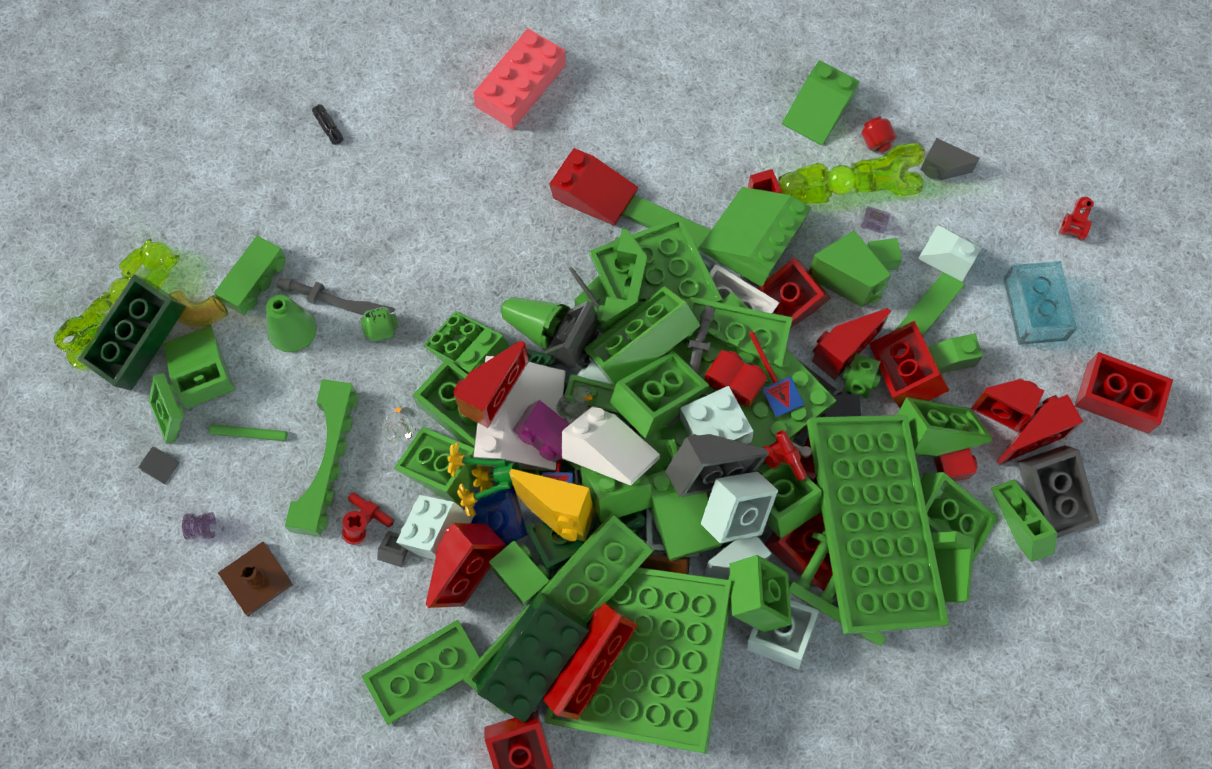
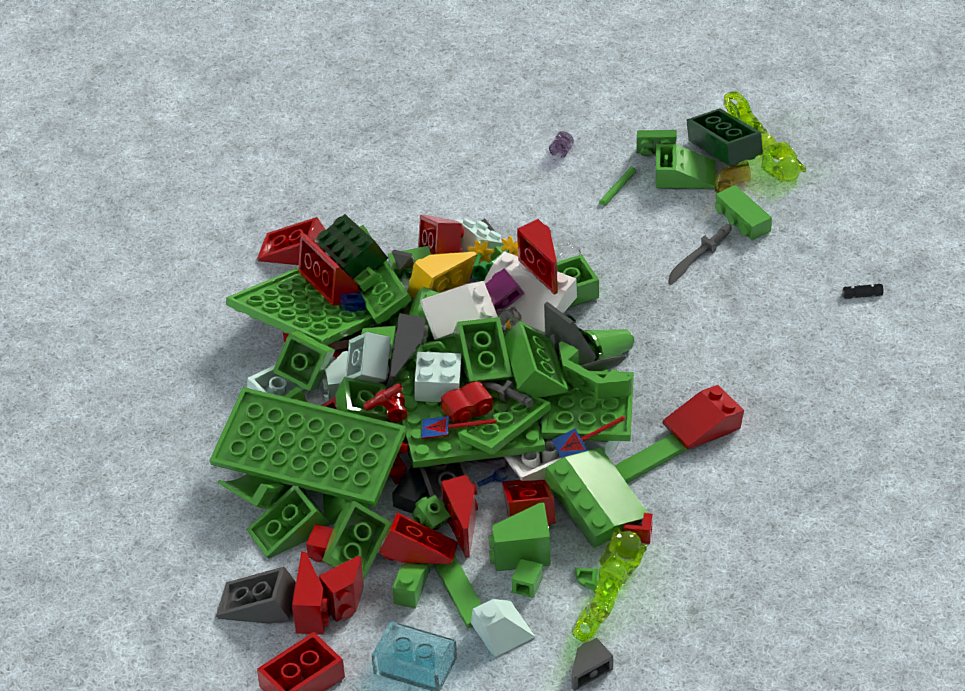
camera: 120 degrees right, 25 degrees down
dark grey slope [138,446,179,485] -> none
reddish brown tile [218,542,293,616] -> none
bright green cone [266,295,317,353] -> none
bright green arch [285,379,359,537] -> none
red piece [342,492,394,545] -> none
bright green head [360,307,399,342] -> none
bright green plate [362,619,480,726] -> none
bright green slope [423,311,511,374] -> none
coral brick [473,28,566,129] -> none
bright green slope [782,60,860,146] -> none
red head [861,116,897,153] -> none
clear purple slope [861,206,890,234] -> none
bright green slope [991,480,1057,562] -> none
none -> clear blue plate [340,293,366,312]
none -> bright green tile [353,267,380,292]
none -> dark grey slope [392,250,416,270]
none -> piece [552,416,626,459]
none -> bright green tile [575,567,598,590]

